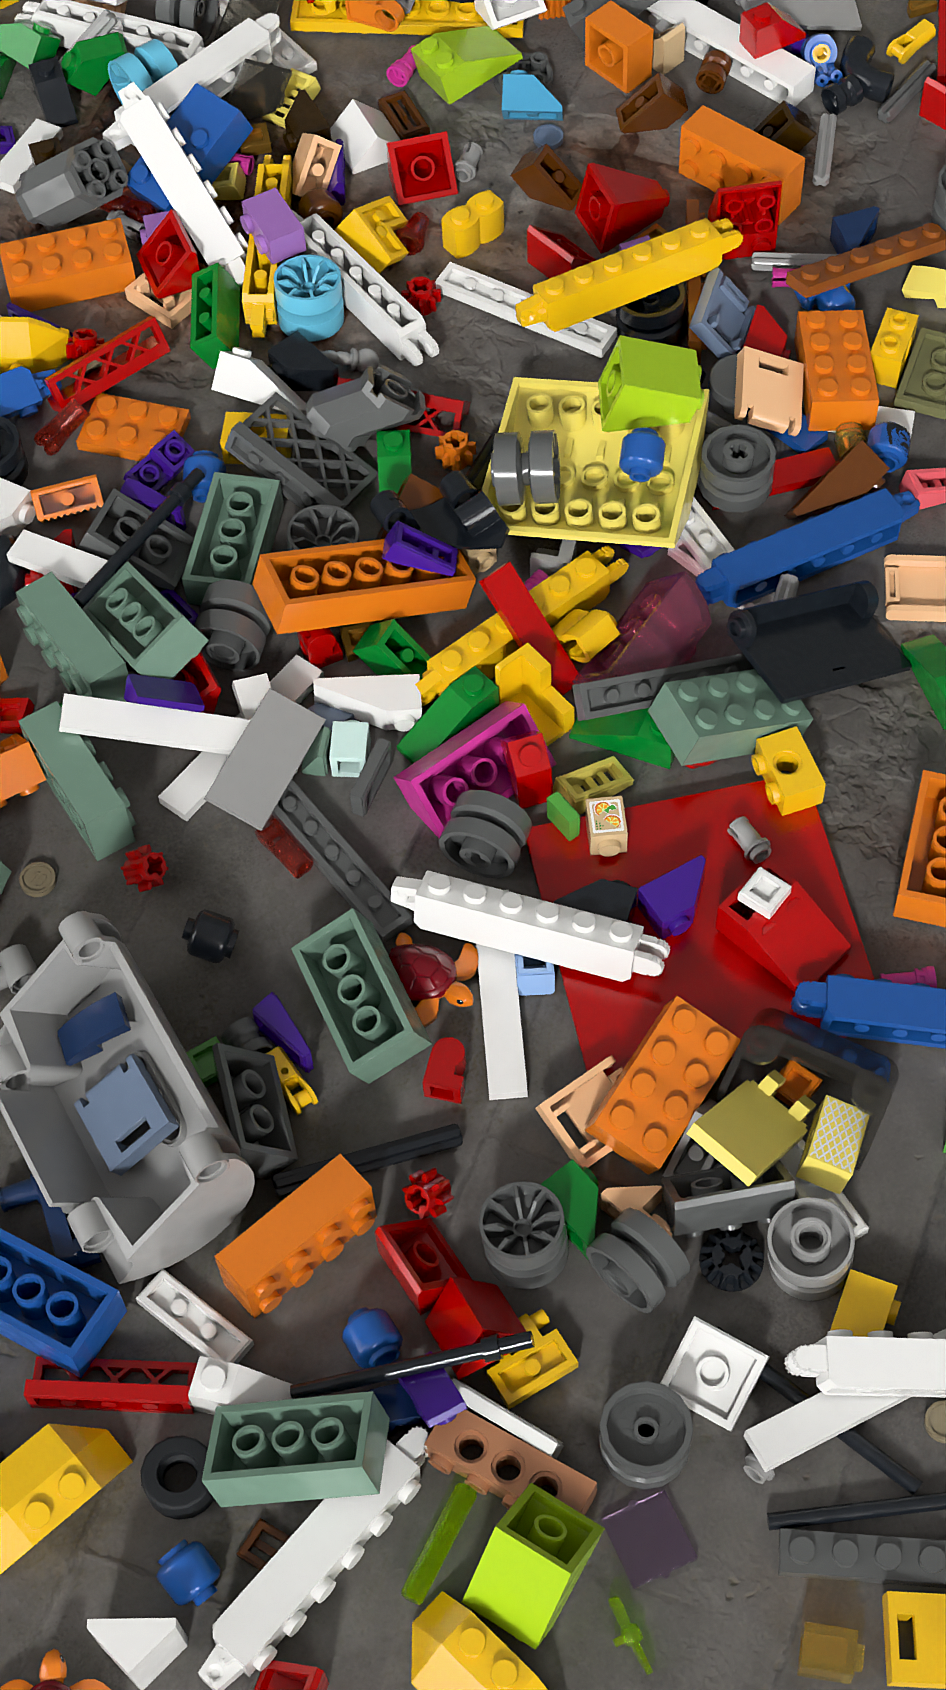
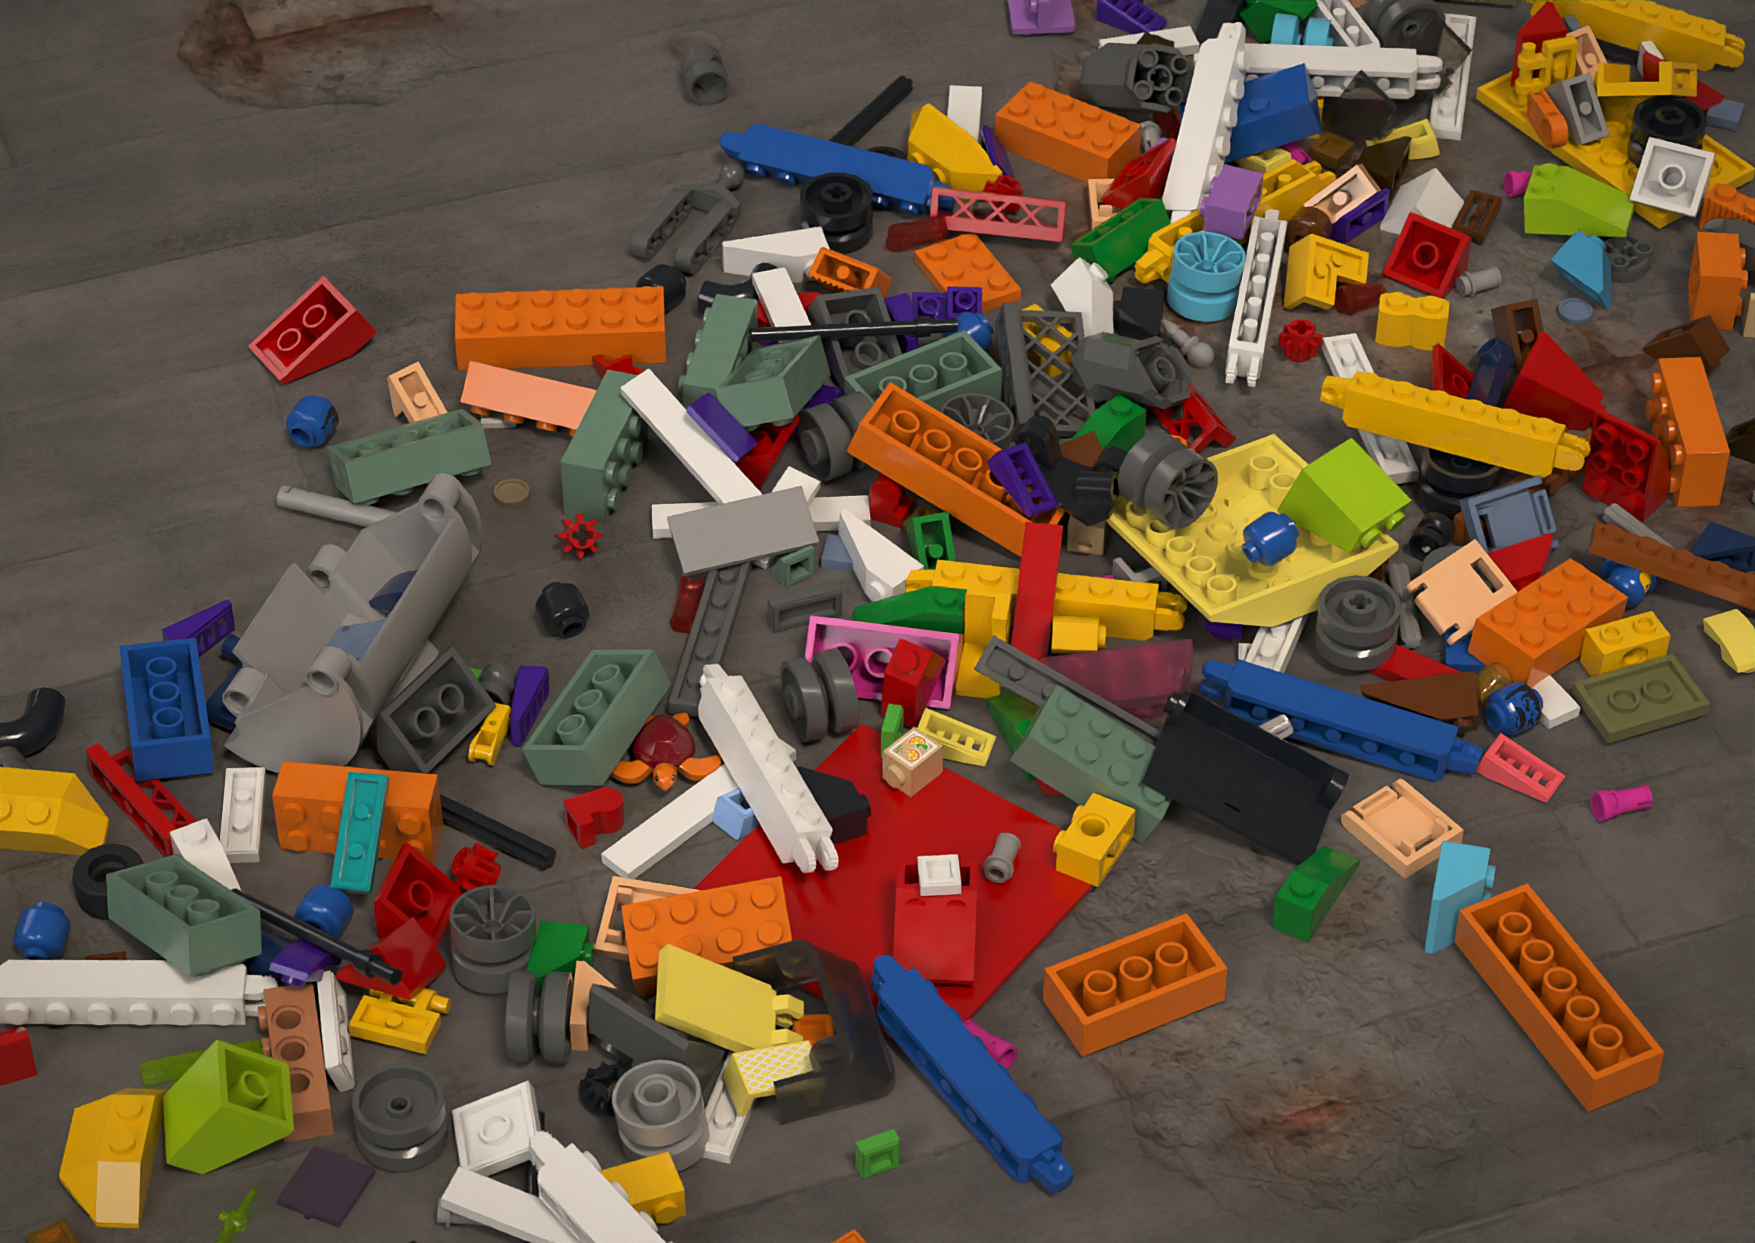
camera: 45 degrees right, 15 degrees down
light aqua brick [329,720,371,777] -> none
dark purple slope [637,855,706,940] -> none
none -> teal tile [330,771,390,894]
none -> dark blue piece [1467,337,1516,407]

